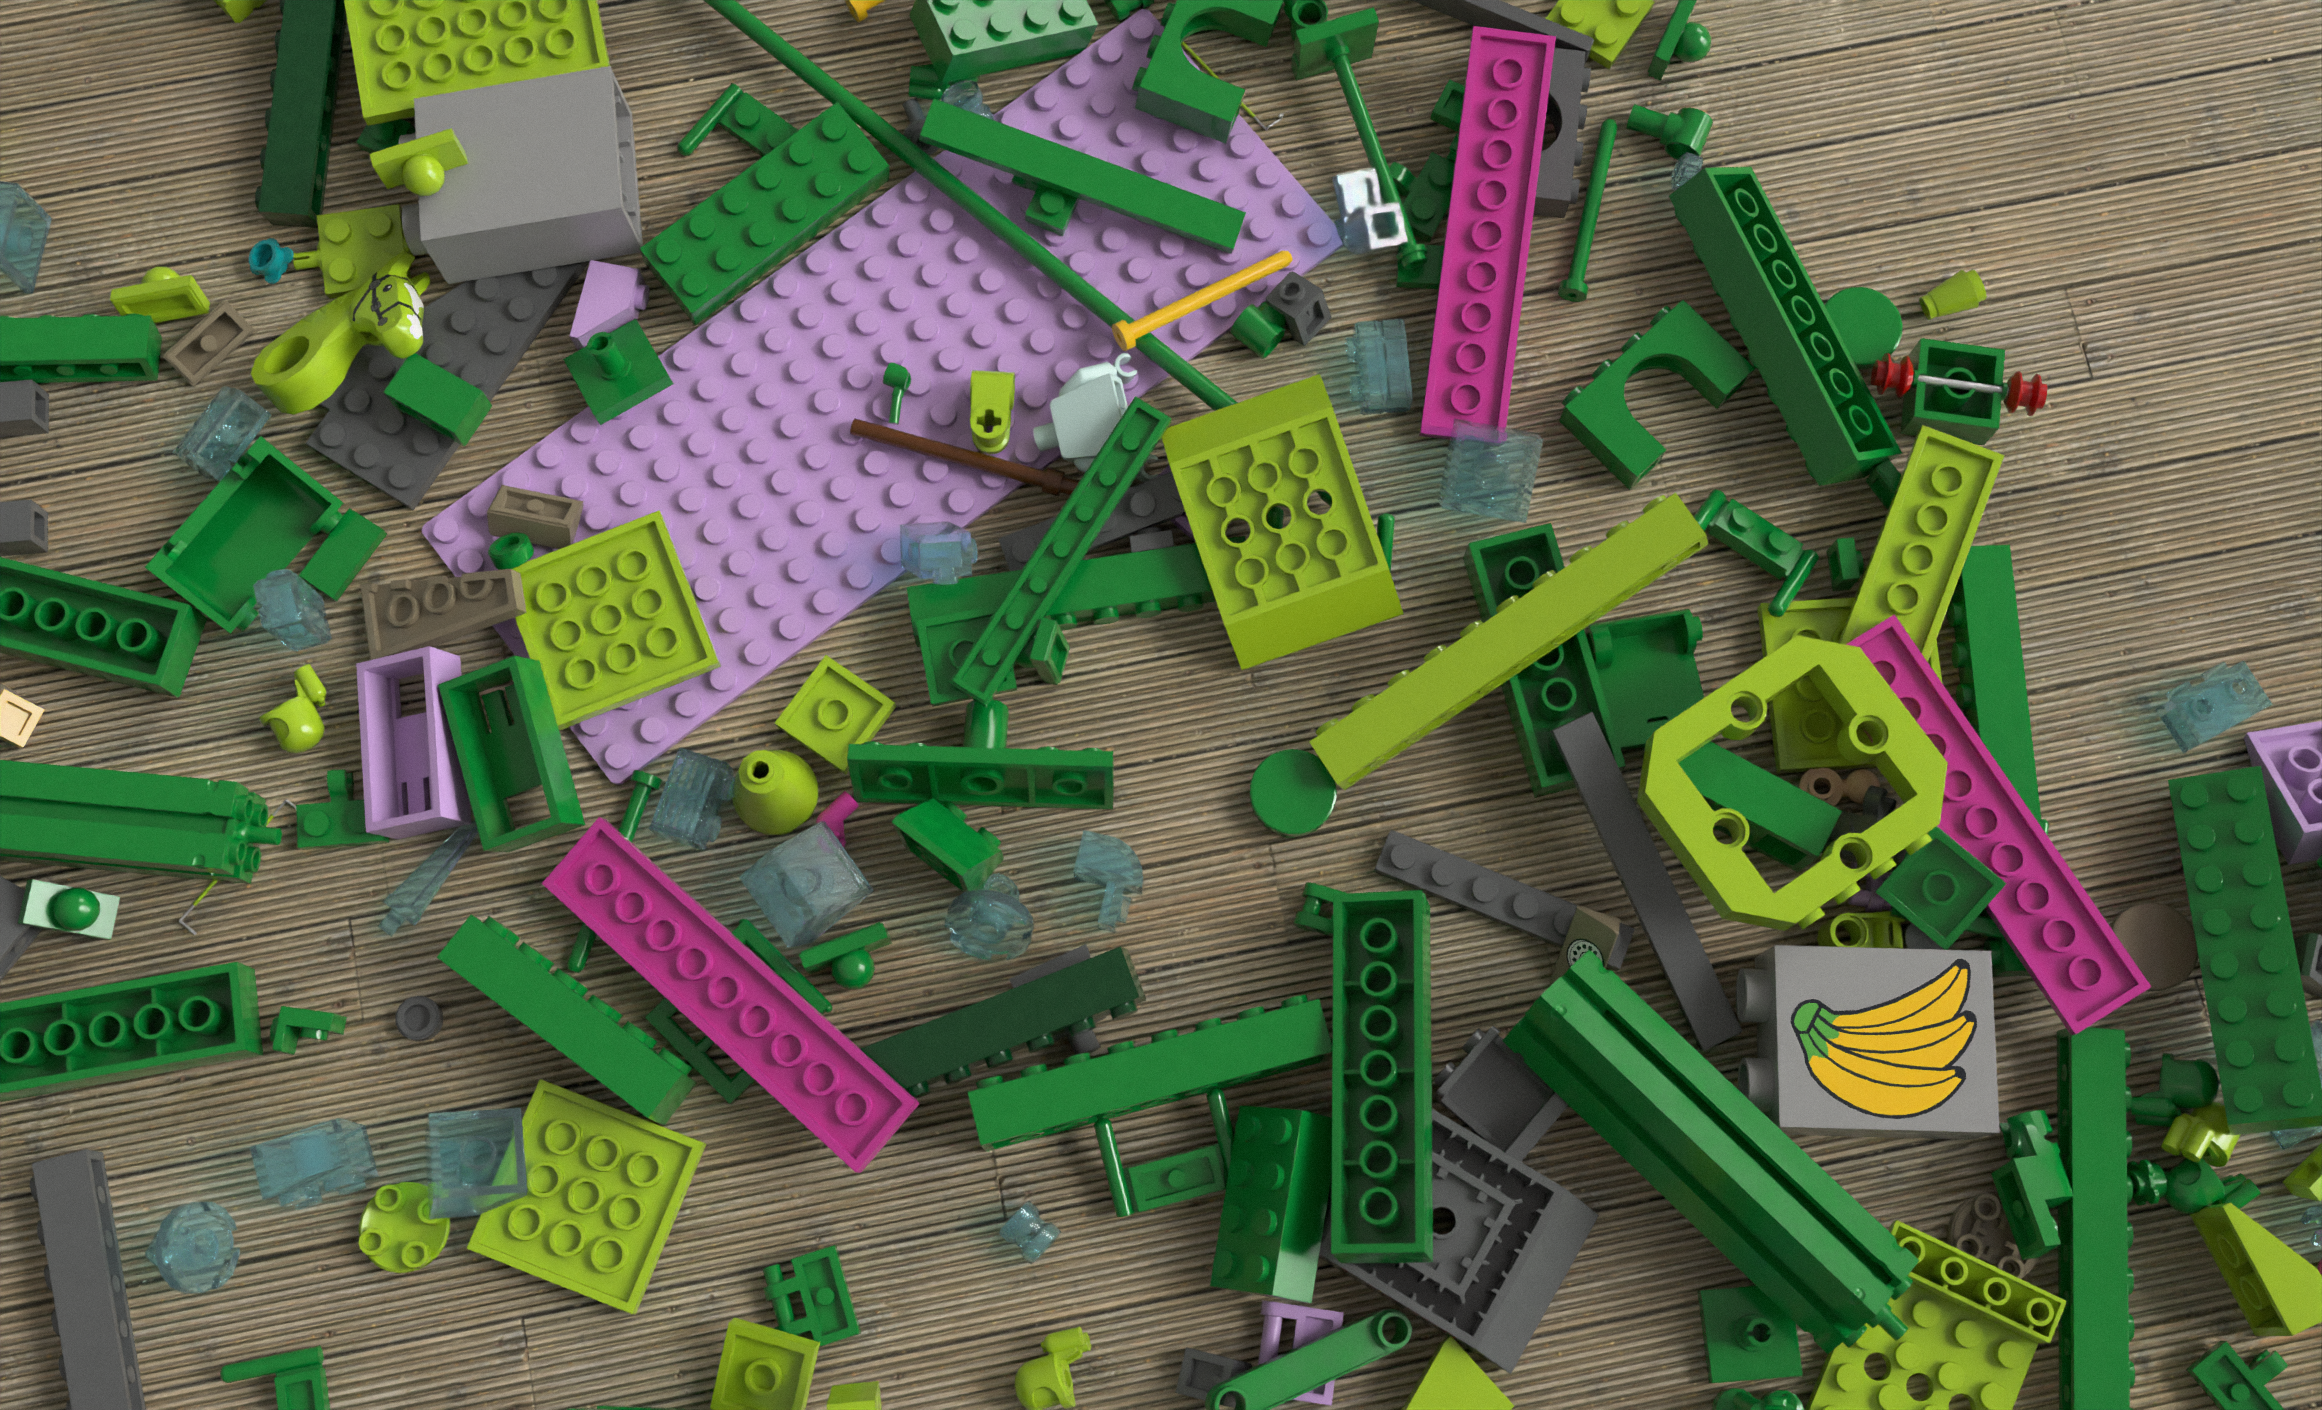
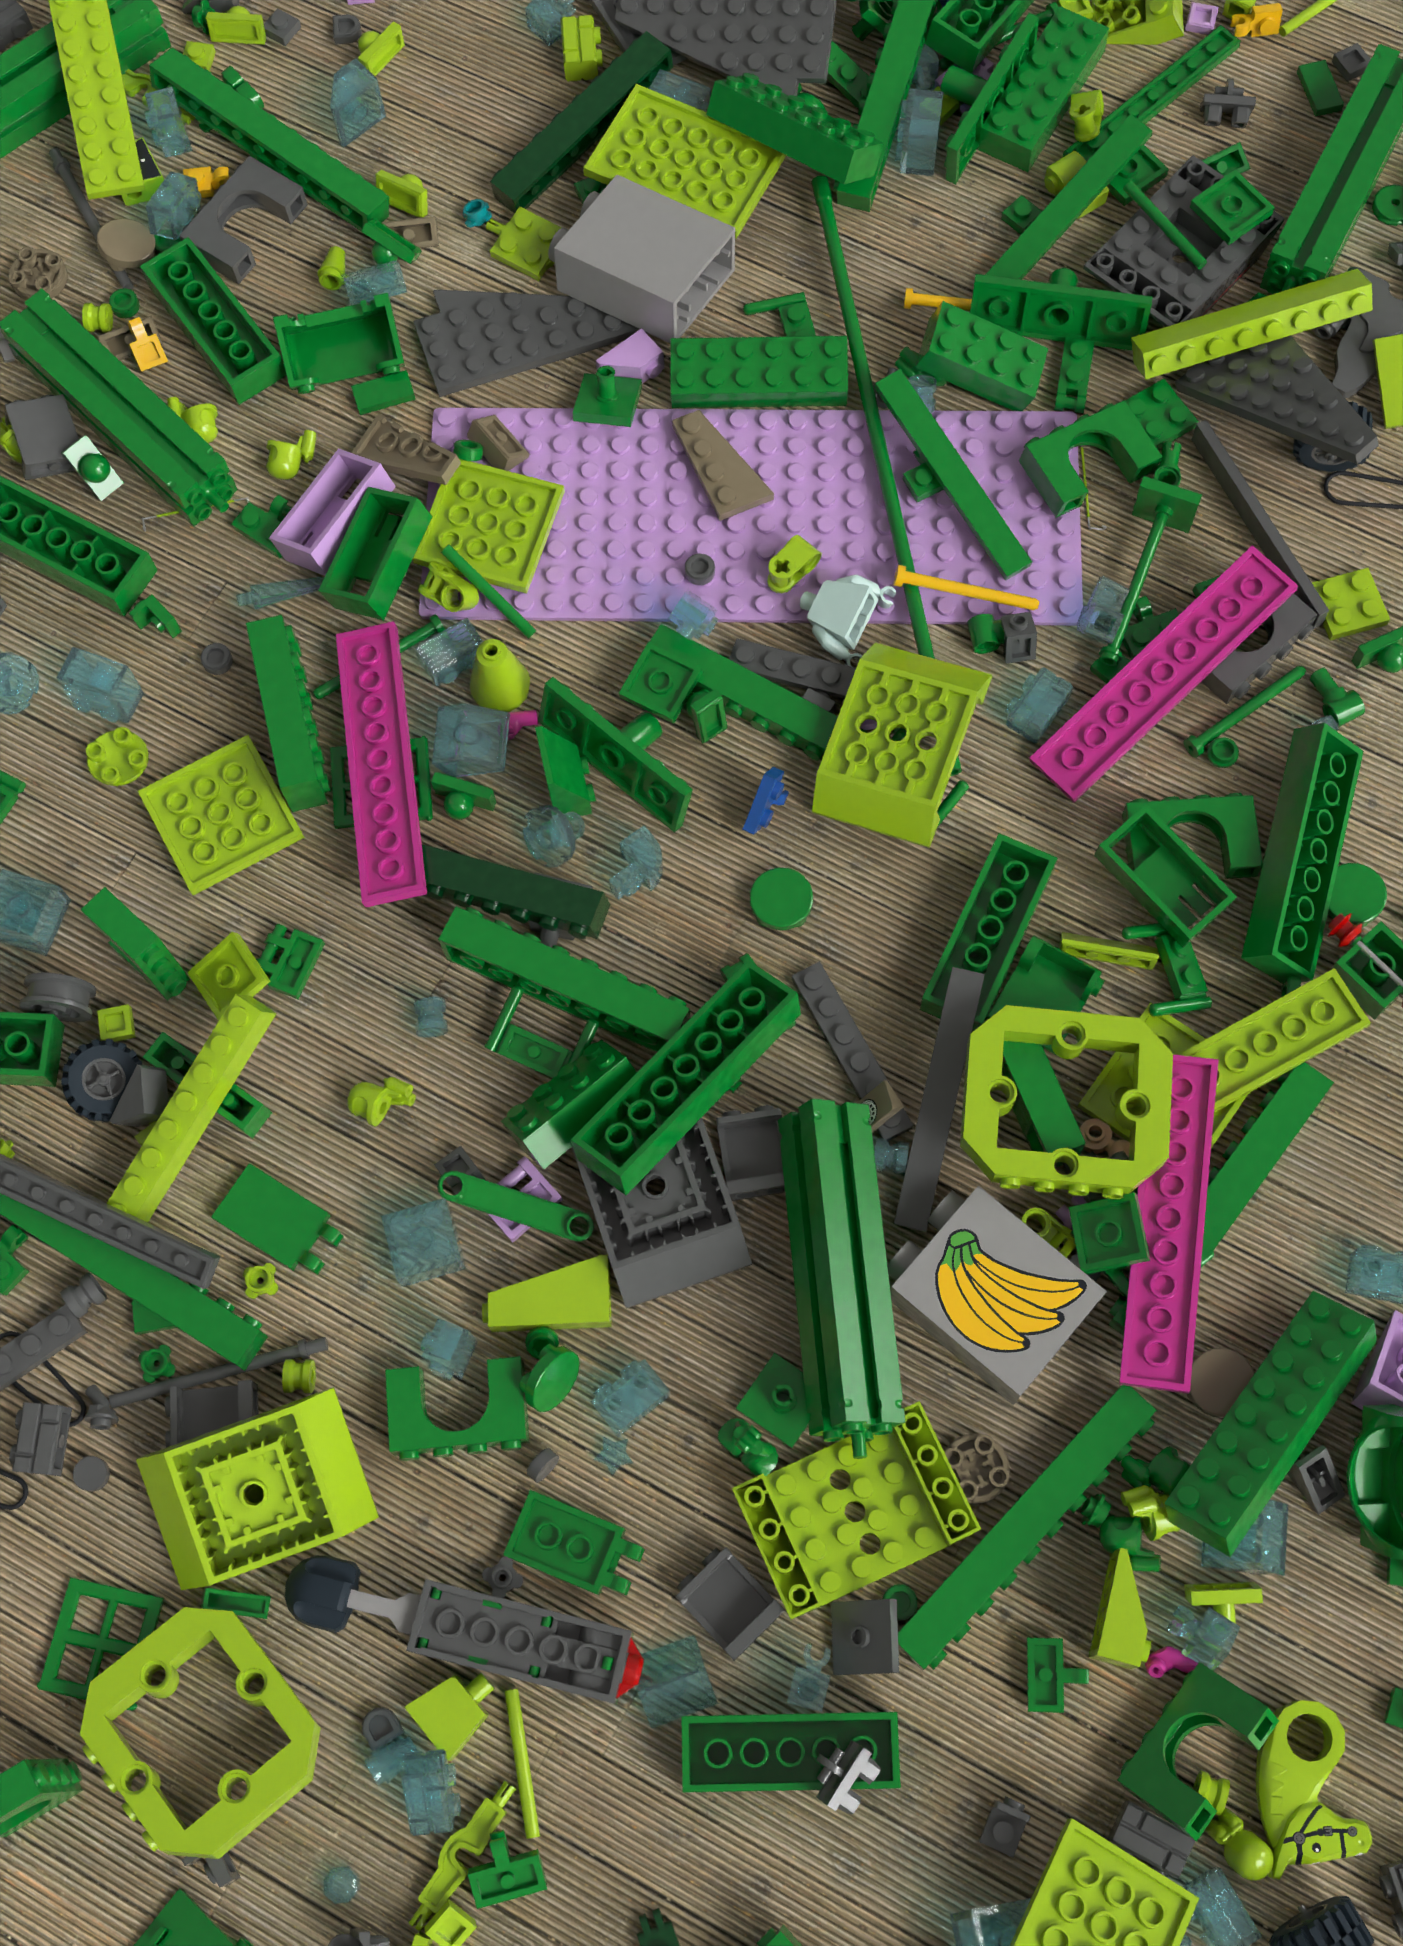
camera: 45 degrees right, 5 degrees down
lime animal [250,251,430,415] -> none
clear light blue brick [253,569,332,652] -> none
lime tile [370,128,468,197] -> none
green panel [383,353,492,447] -> none
clear light blue slope [425,1108,528,1219] -> none
lime plate [775,655,897,775] -> none
reddish brown bar [850,418,1080,497] -> none
green hand [883,362,912,425] -> none
green tile [949,396,1172,707] -> none
lime brick [1309,492,1709,790] -> none
clear light blue brick [1438,418,1543,523] -> none
green plate [1826,537,1864,591] -> none
green plate [1991,1110,2073,1260] -> none
none -> lime piece [167,397,218,444]
none -> lime cone [317,246,346,290]
none -> green tile [361,218,422,267]
none -> lime piece [418,561,479,612]
none -> green bar [441,544,537,639]
none -> dark tan wing [672,410,774,521]
none -> dark grey tile [685,553,715,585]
none -> blue plate [742,767,789,835]
none -> clear light blue wheel [874,1138,909,1175]
none -> lime slope [1059,932,1159,970]
none -> green piece [1094,804,1237,948]
none -> green plate [1207,737,1239,768]

